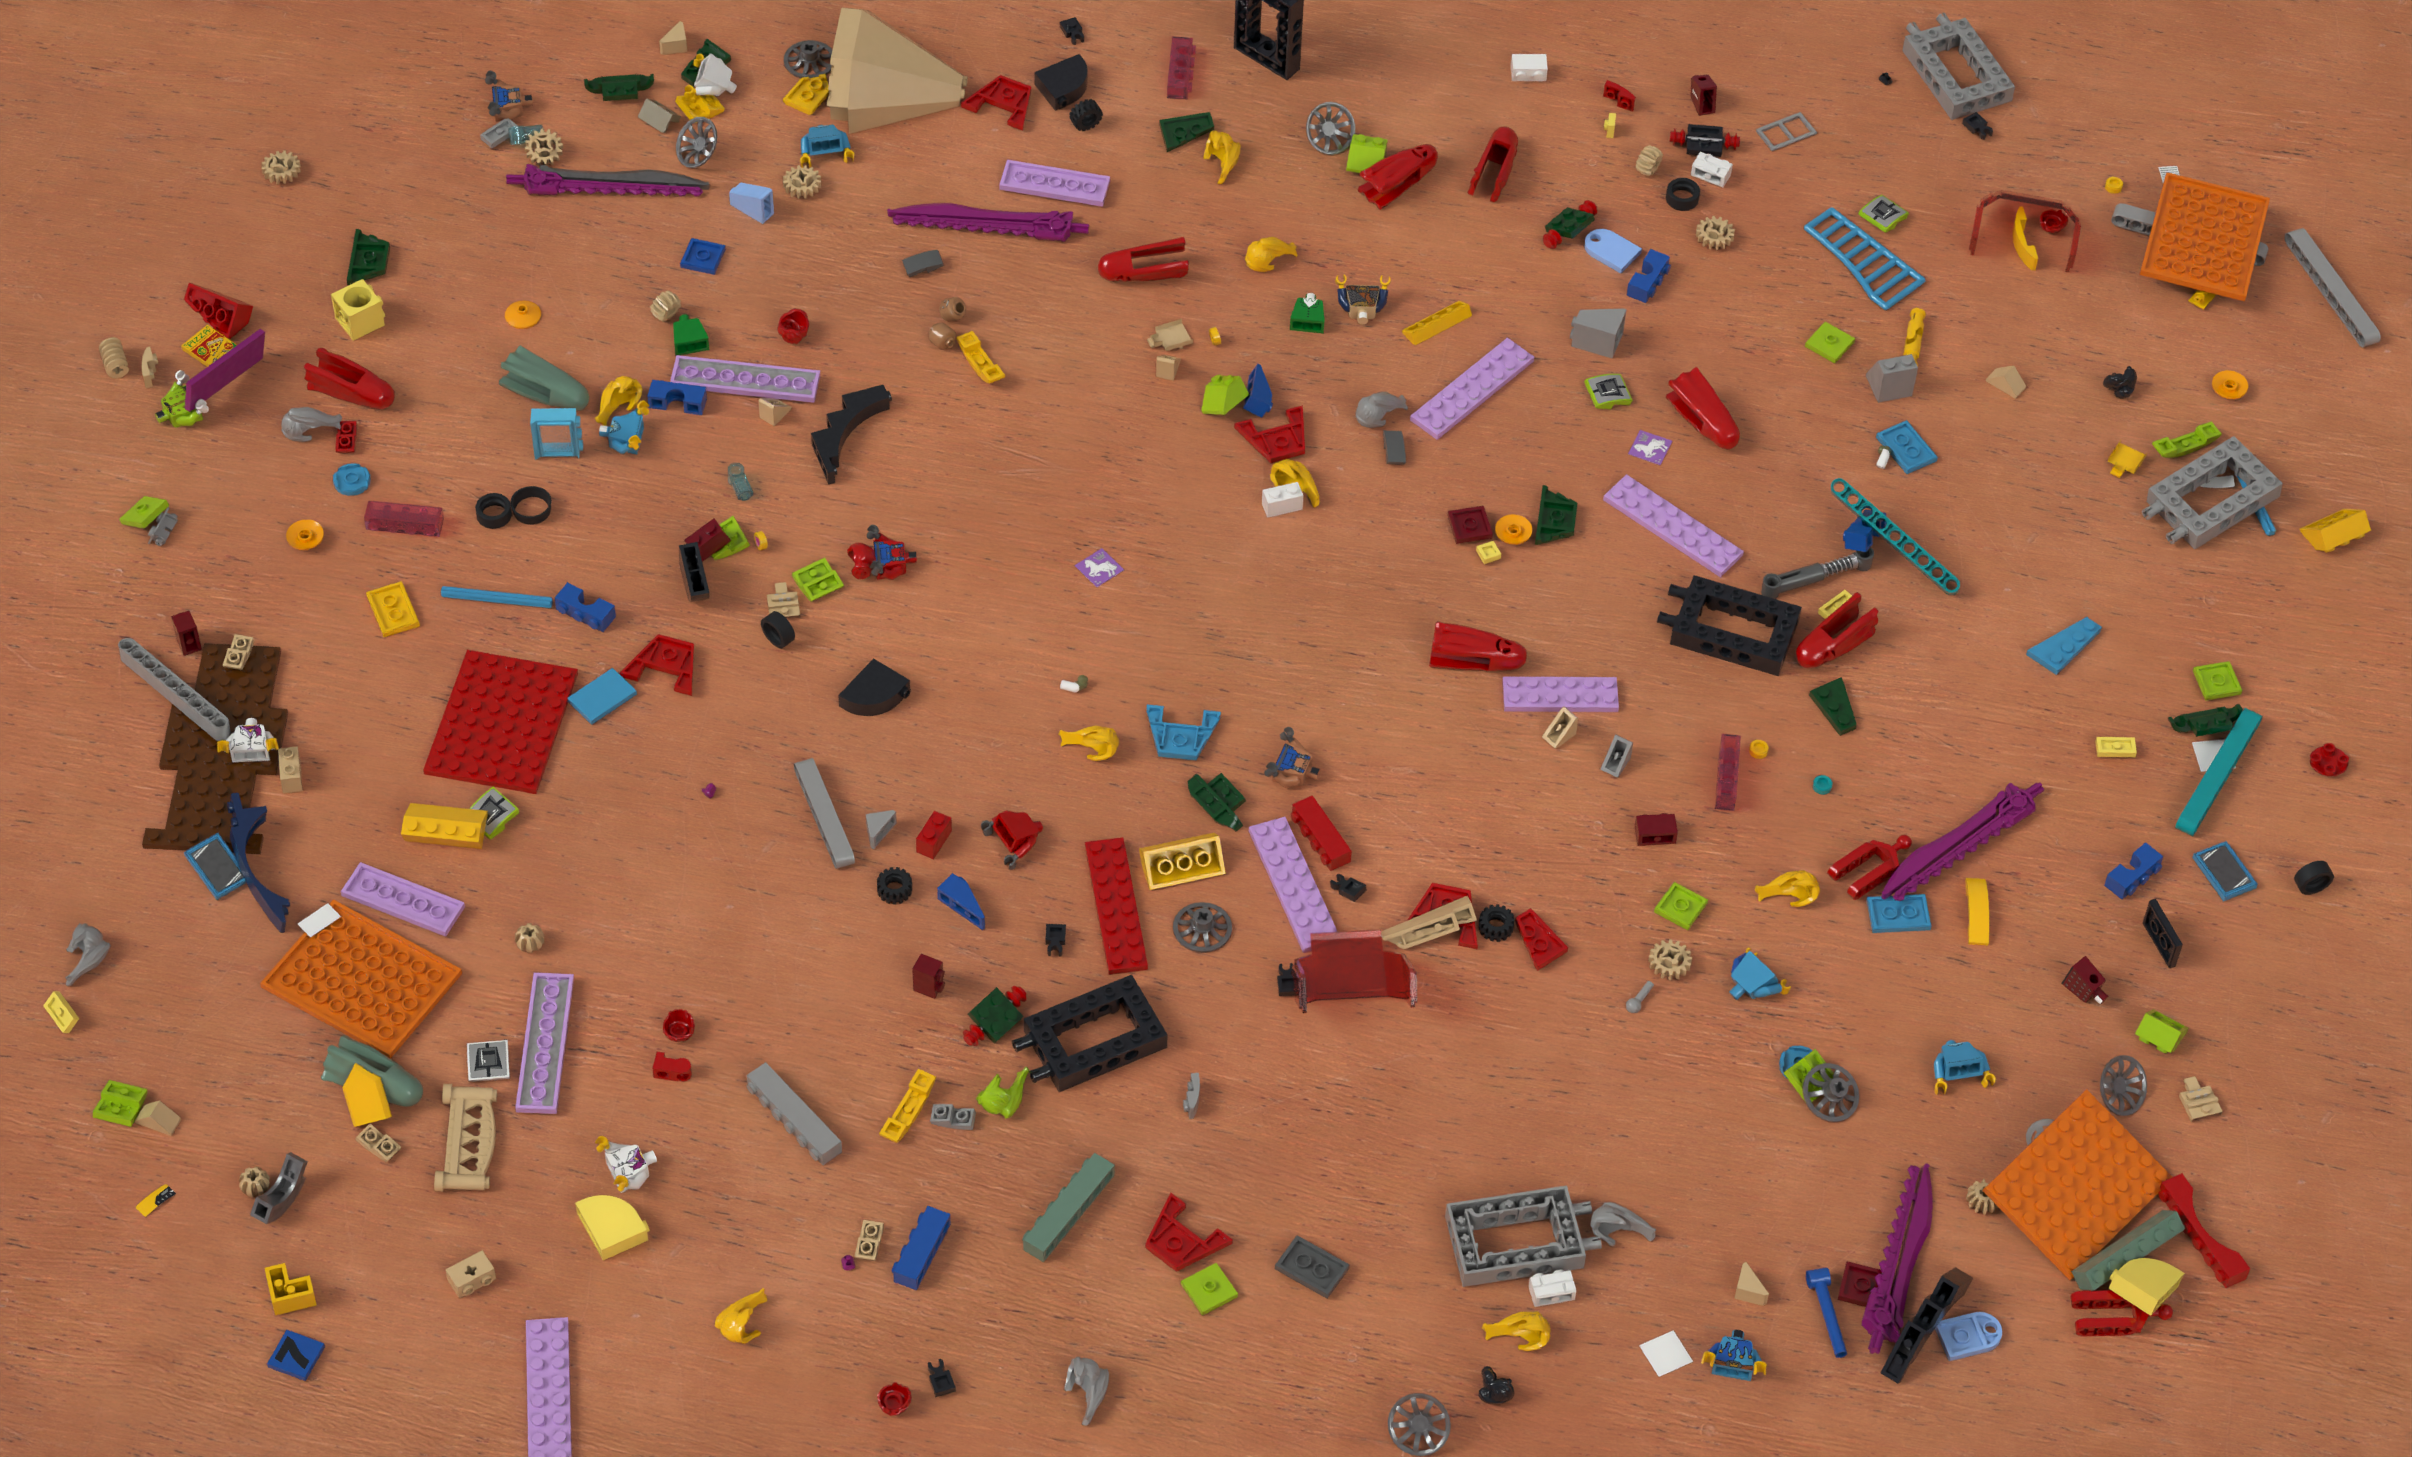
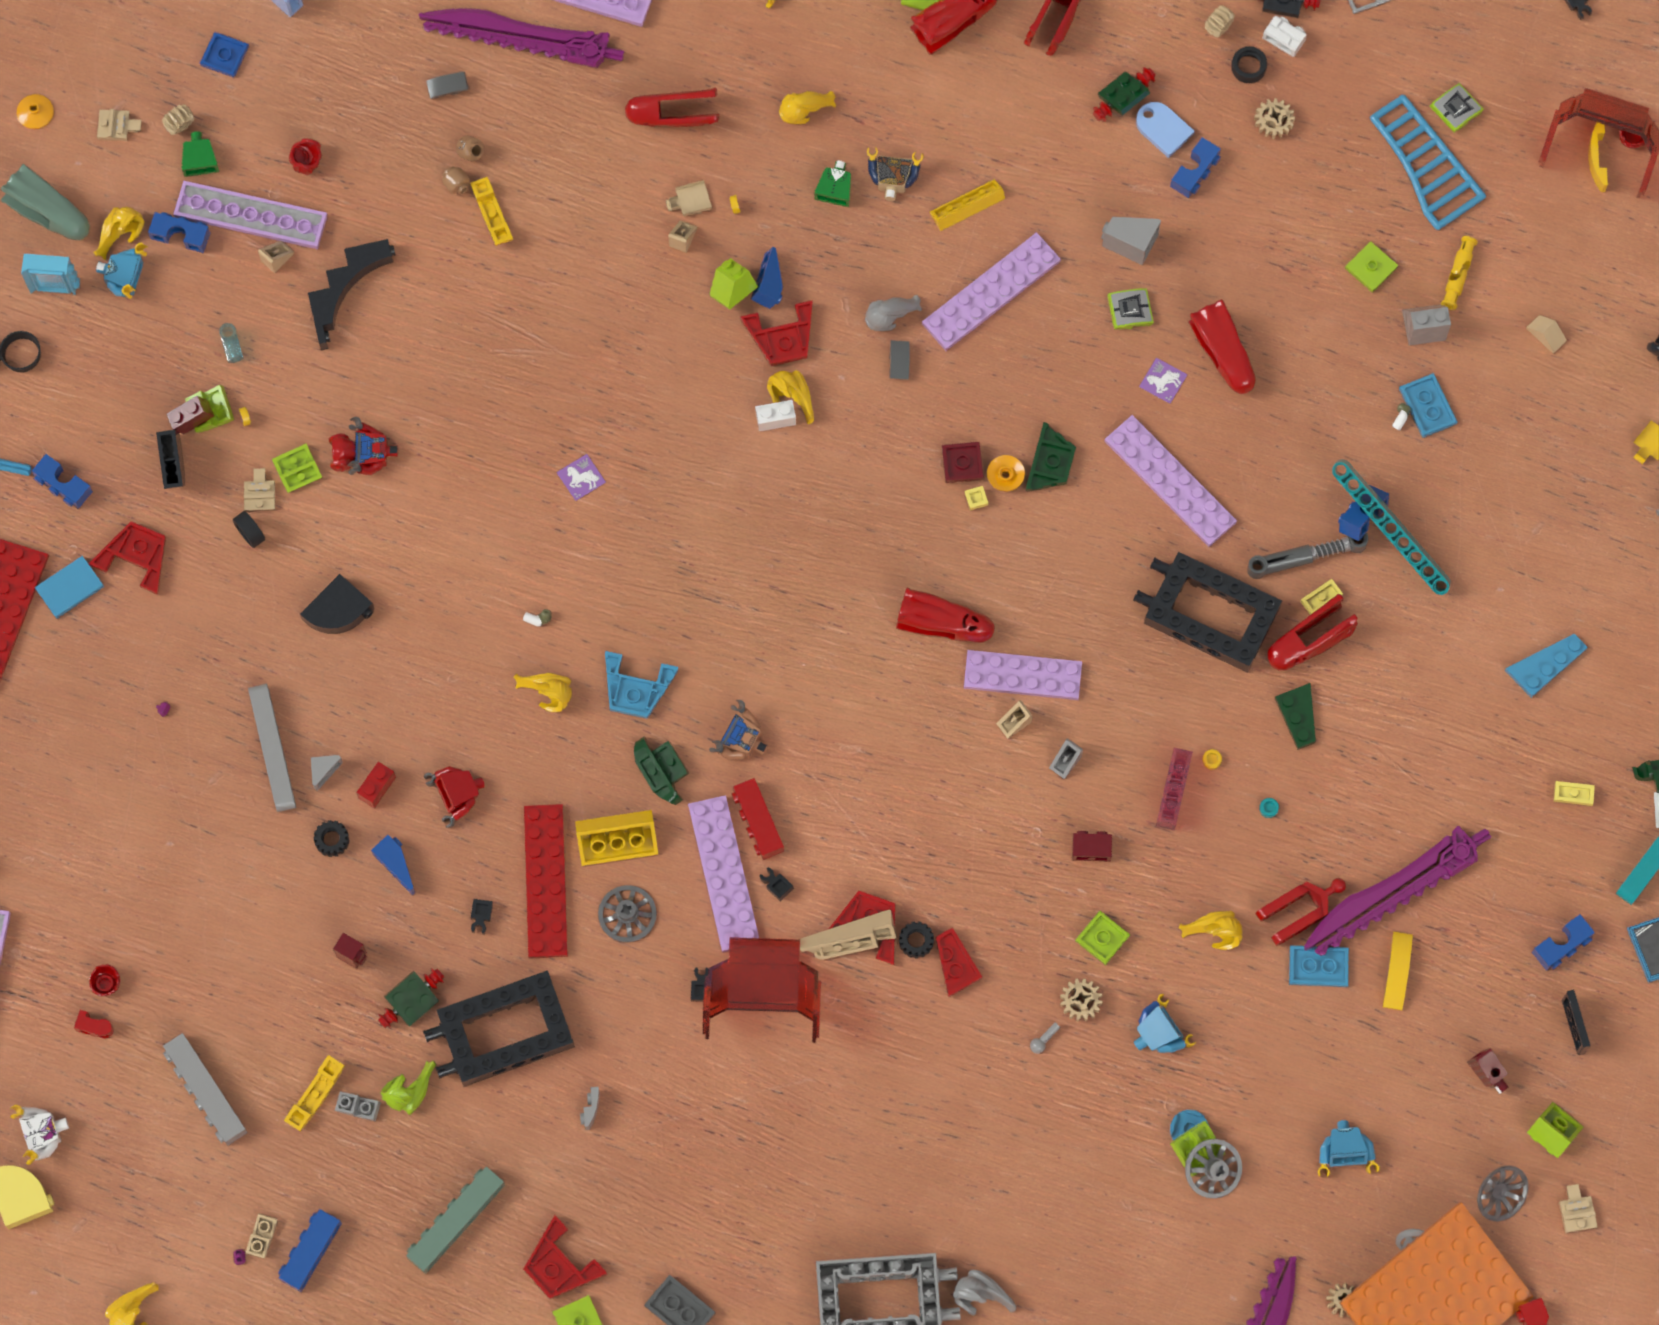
camera: 10 degrees right, 20 degrees up
none -> tan piece [97,109,142,141]

